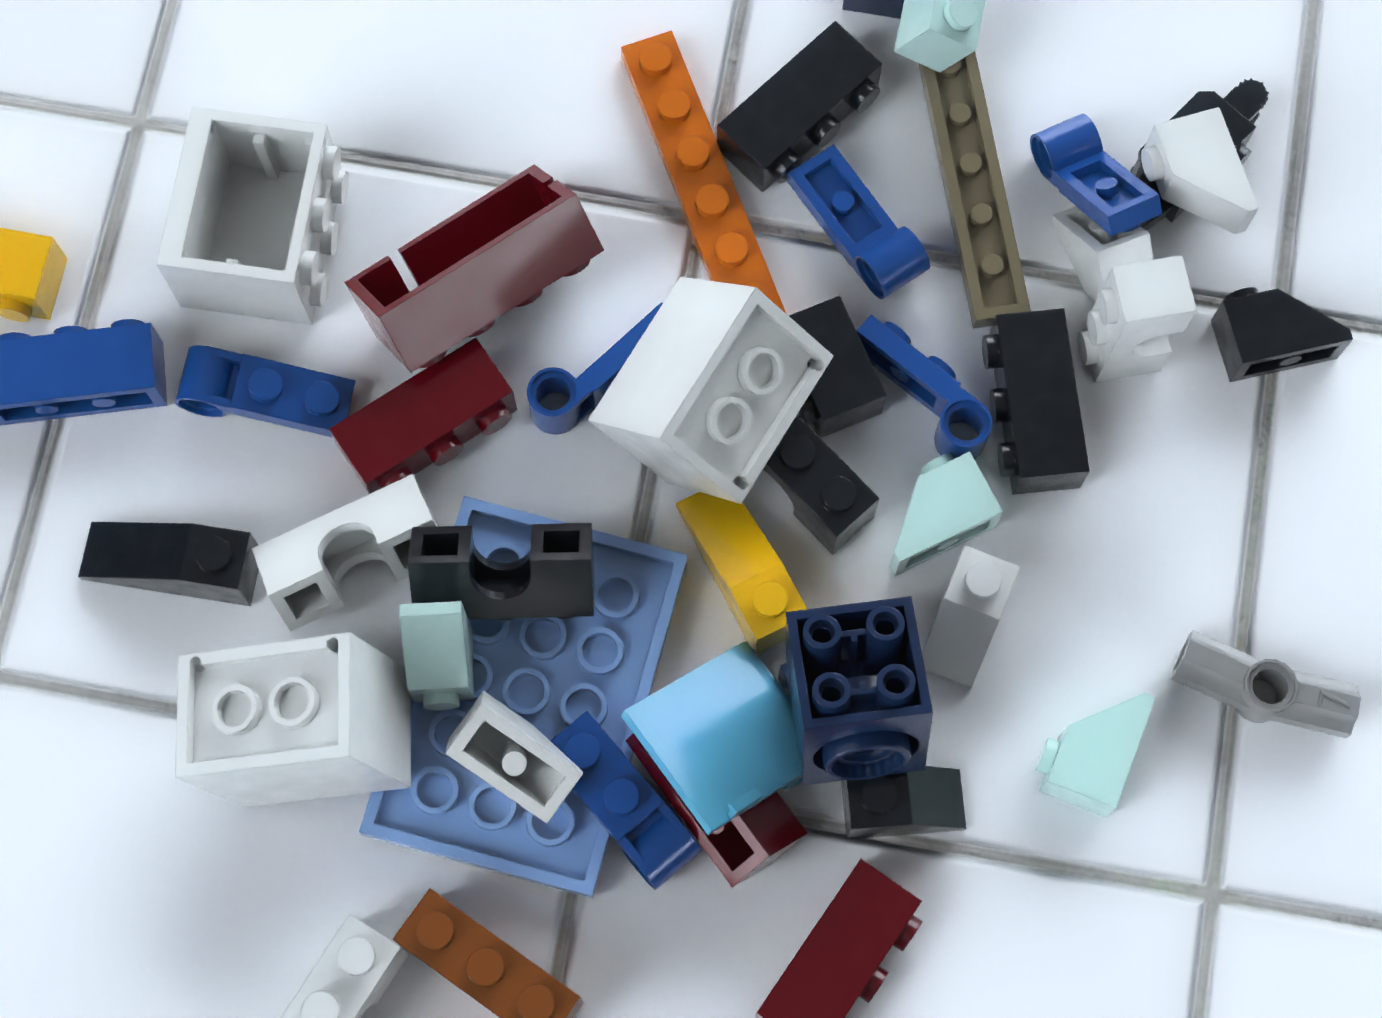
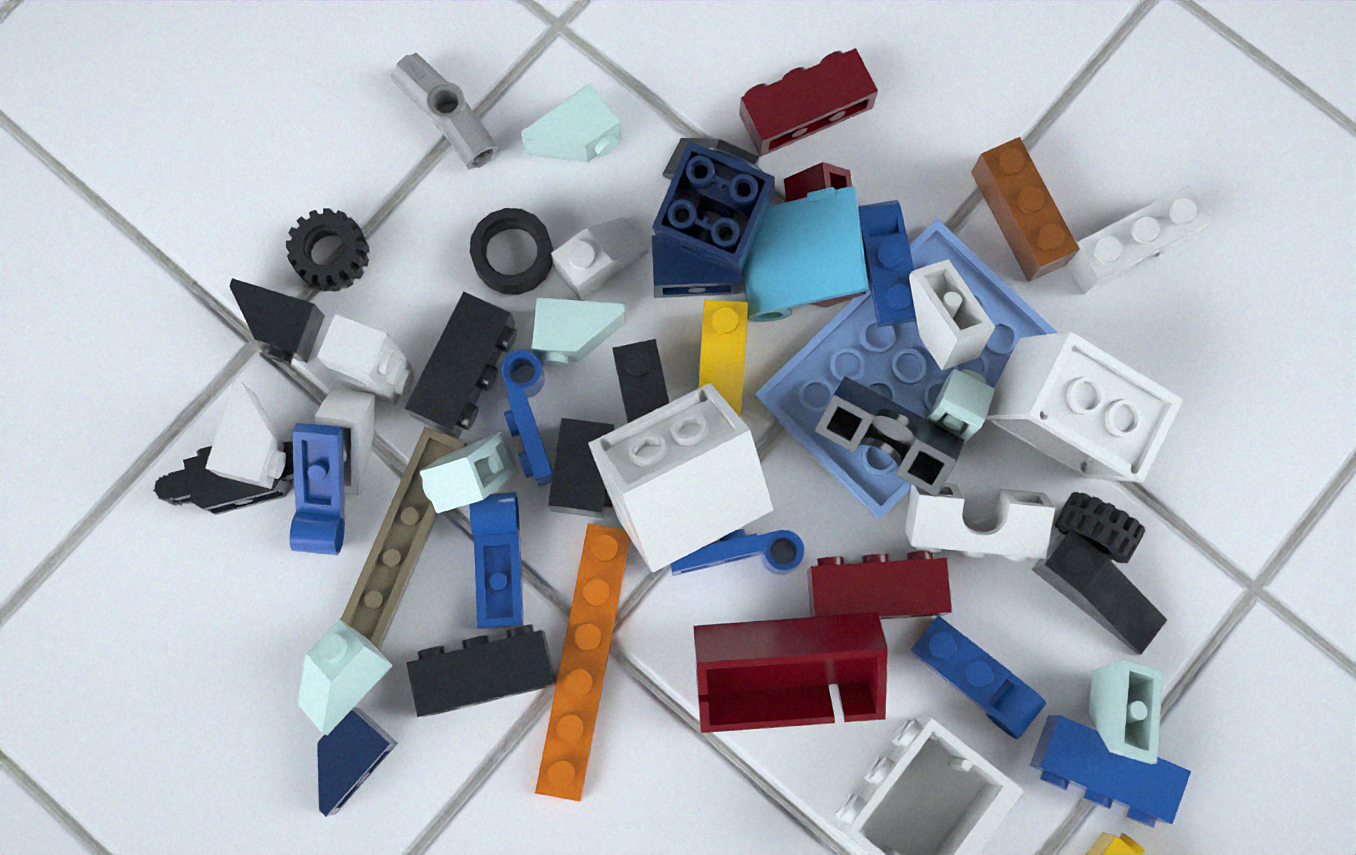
camera: 150 degrees left, 5 degrees up
none -> black tyre [286,208,370,292]
none -> light aqua slope [420,432,518,514]
none -> black tyre [469,208,554,295]
none -> black tyre [1054,492,1146,564]
none -> light aqua slope [1089,659,1163,764]

